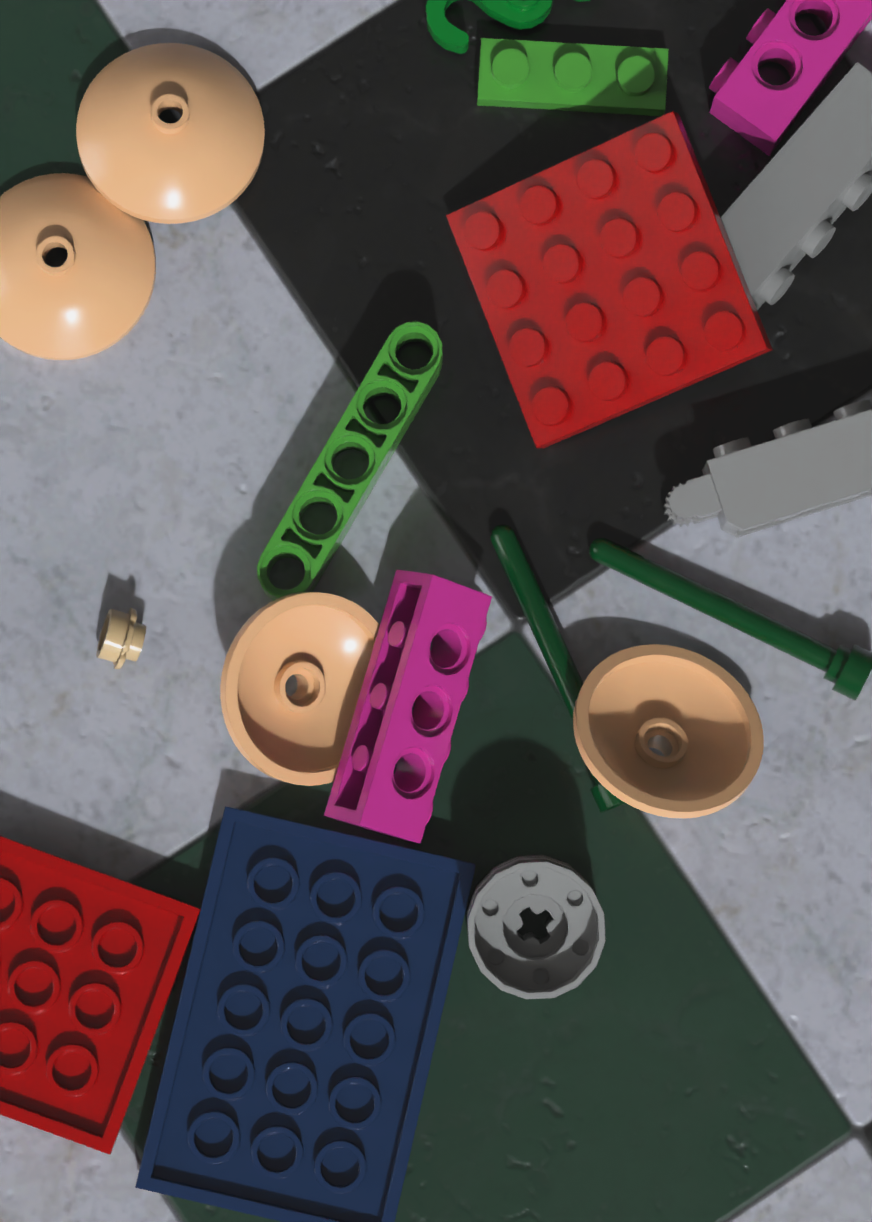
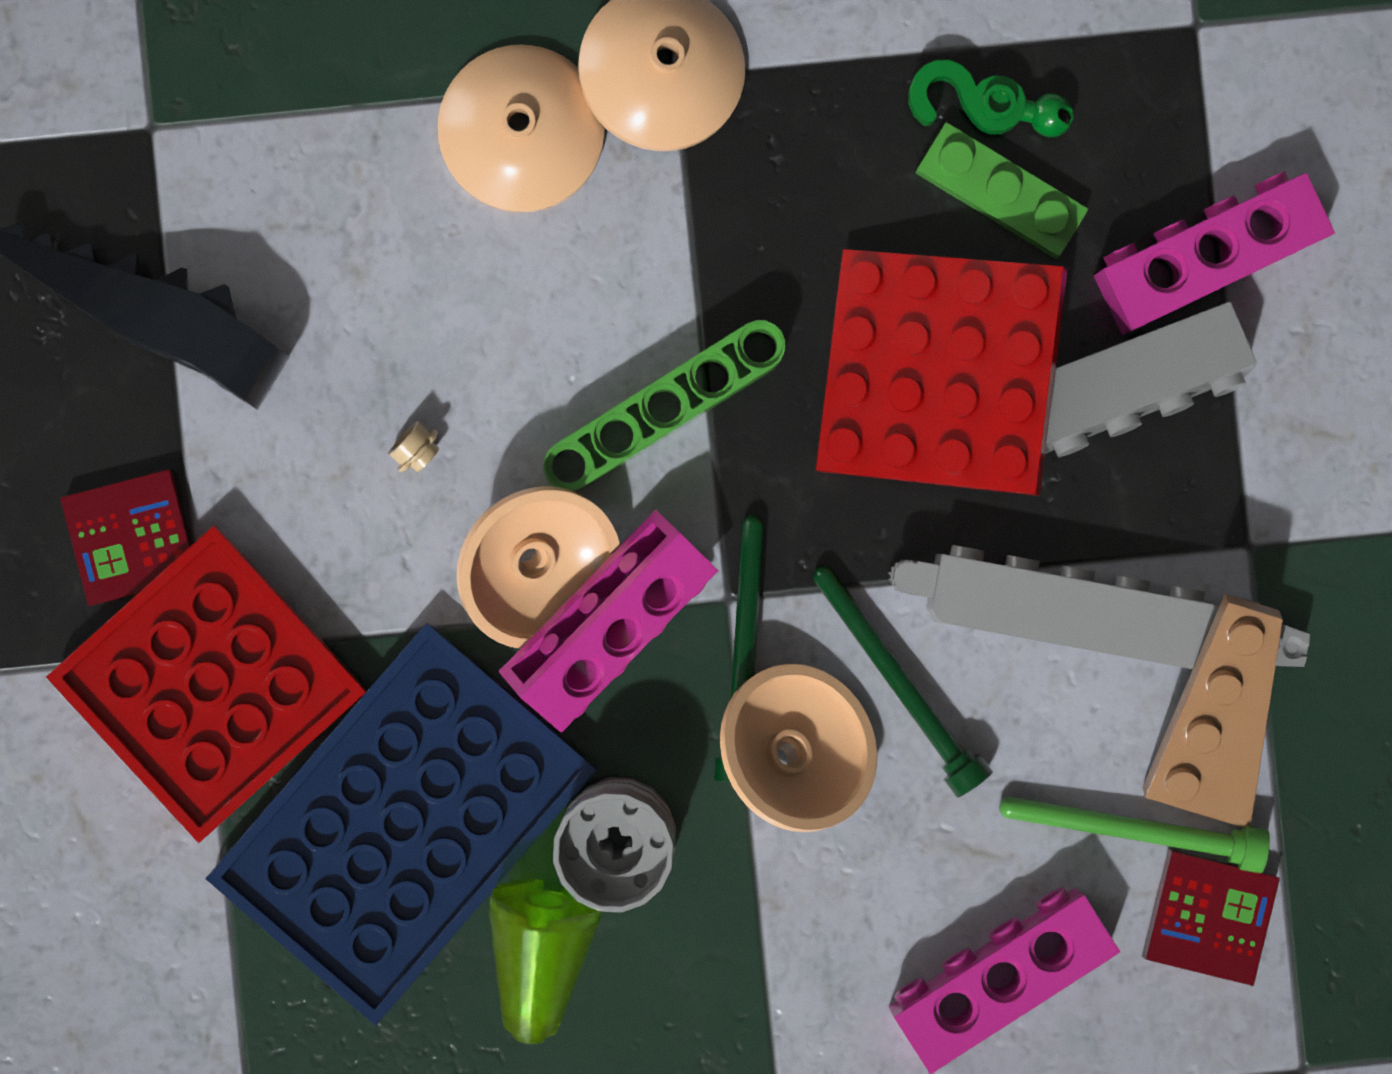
camera: 25 degrees right, 5 degrees up
none -> clear neon green cone [488,879,601,1044]

